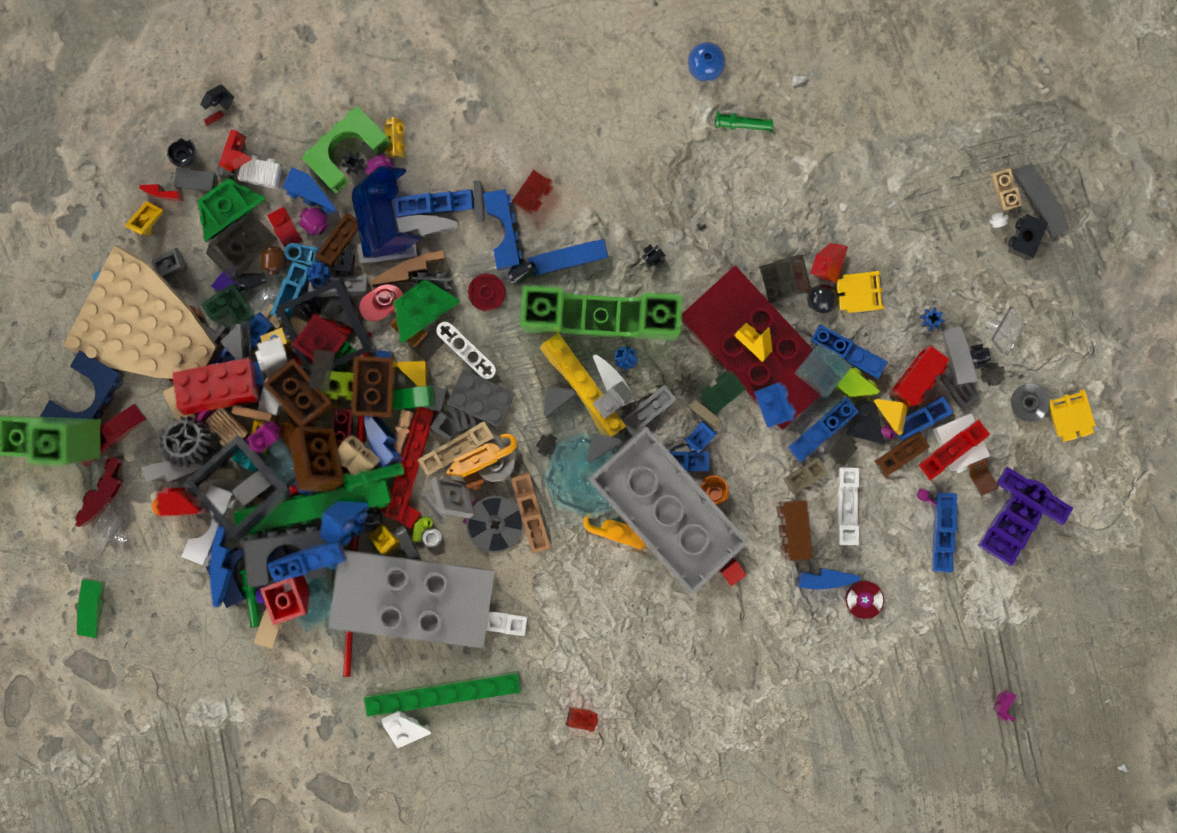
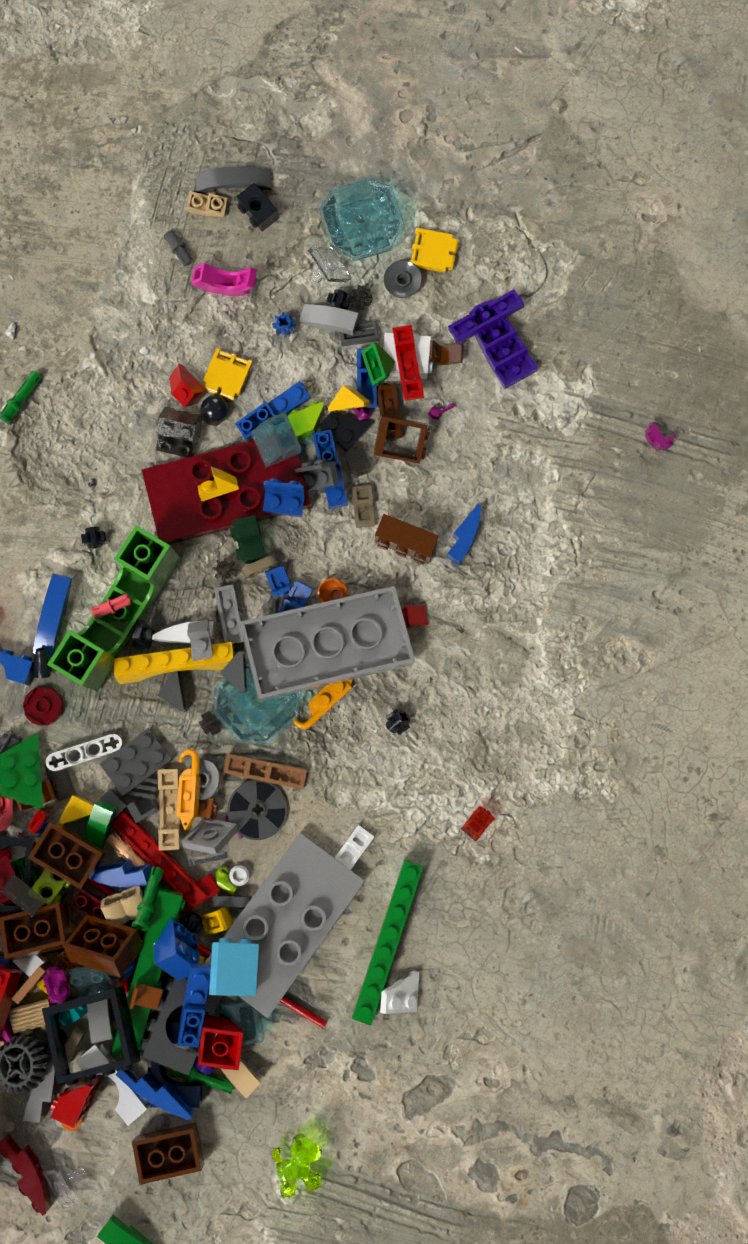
camera: 60 degrees left, 5 degrees down
blue gear [615,345,638,371] -> none
white slope [837,468,859,545] -> none
dark red tile [845,580,884,619] -> none
red brick [888,345,950,407] -> none
blue slope [932,492,957,573] -> none
white plate [989,213,1009,228] -> none
none -> red slope [28,809,50,834]
none -> coral axle [91,594,131,620]
none -> dark orange bracket [130,982,163,1010]
none -> black bracket [132,620,156,649]
none -> reddish brown brick [132,1122,205,1185]
none -> dark grey axle [164,230,193,266]
none -> dark pink arch [191,263,257,296]
none -> medium azure brick [209,938,259,996]
none -> clear neon green animal [272,1134,322,1198]
none -> dark grey bracket [295,459,339,490]
none -> clear light blue piece [319,178,404,261]
none -> green slope [361,342,395,386]
none -> reddish brown window [373,415,430,464]
none -> black gear [386,709,410,735]

